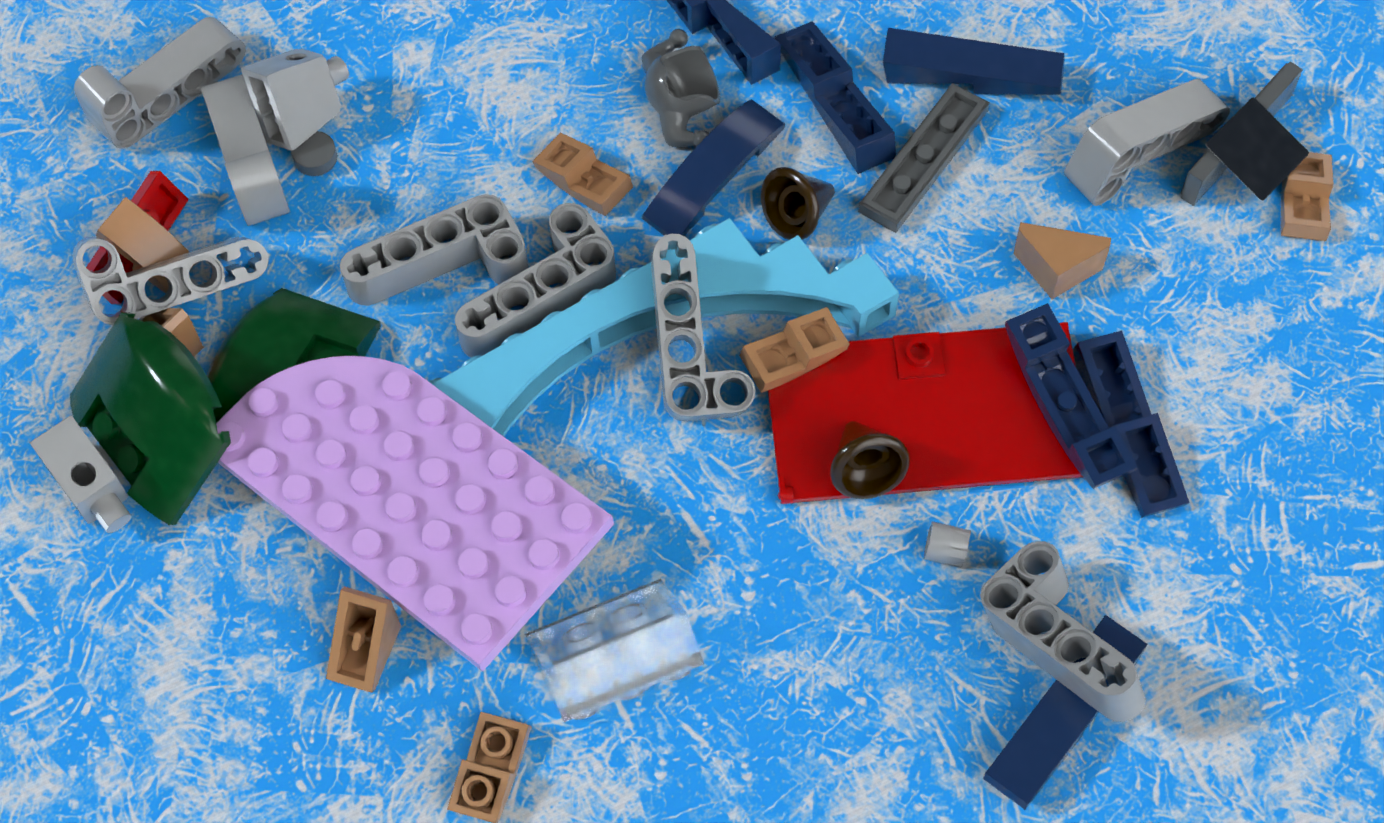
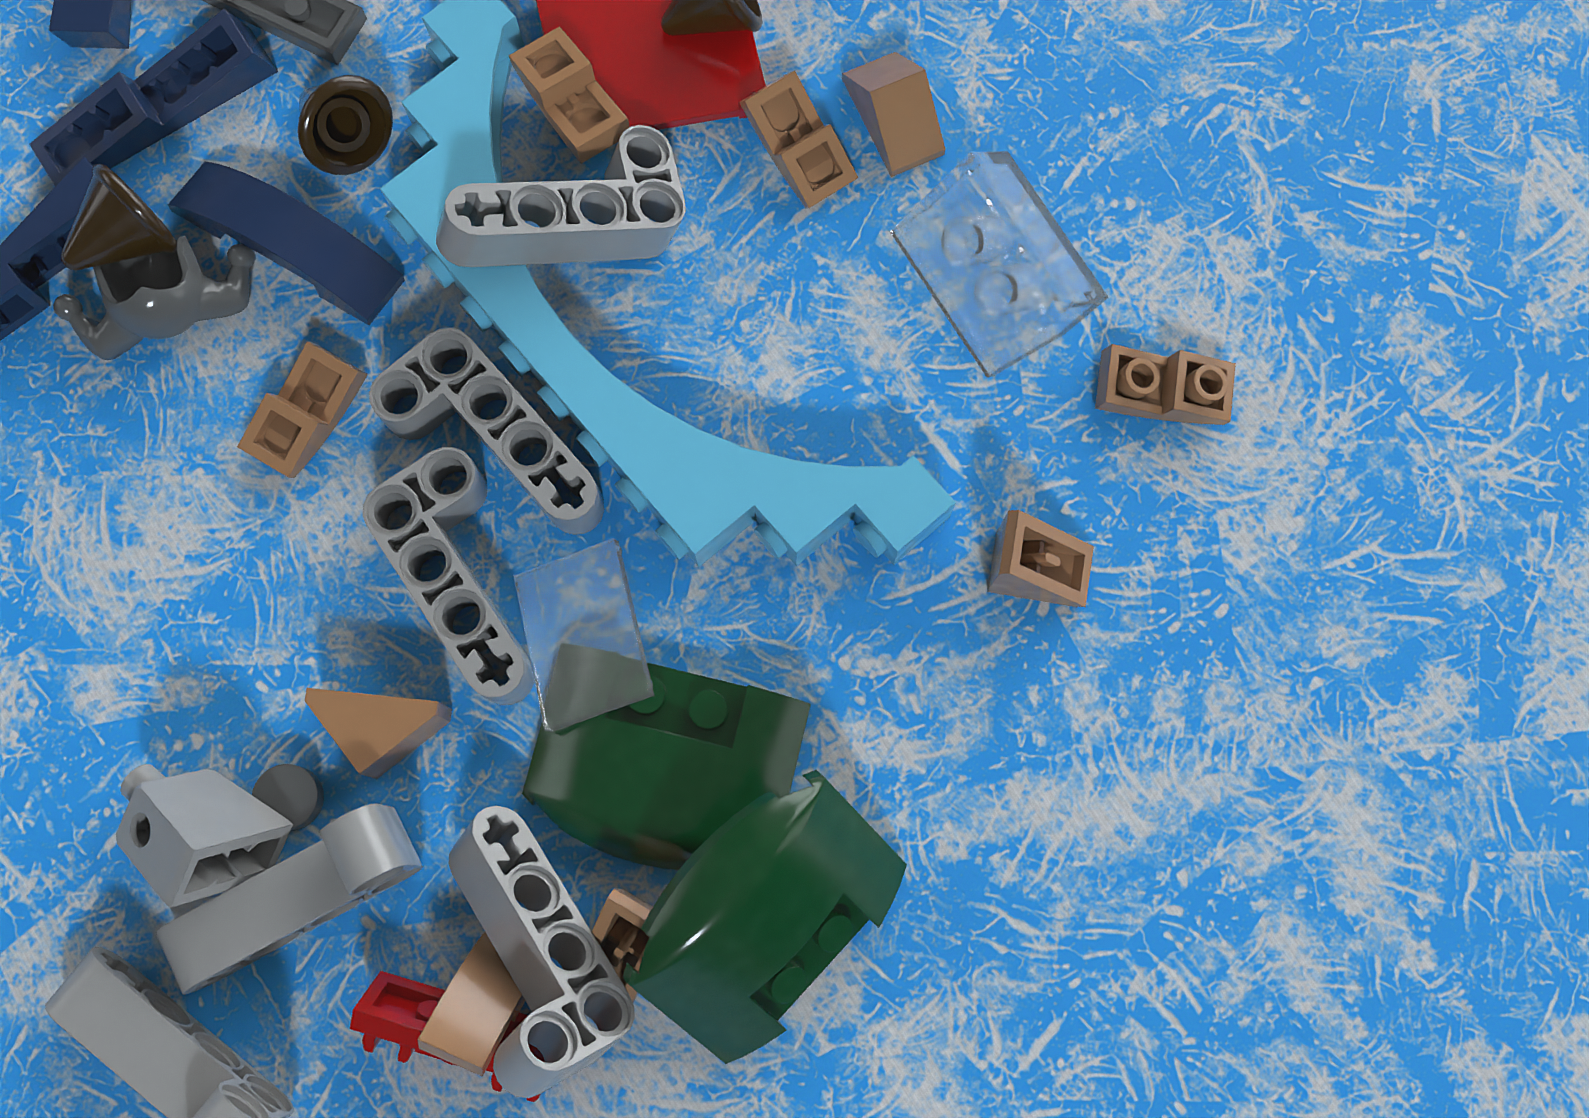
camera: 100 degrees left, 15 degrees up
light grey torso [29,415,131,533] -> none
lavender plate [216,356,614,672] -> none
none -> dark brown hat [61,164,177,270]
none -> medium nougat slope [305,688,452,779]
none -> clear piece [514,538,654,732]
none -> medium nougat slope [739,71,858,208]
none -> medium nougat slope [842,52,945,177]

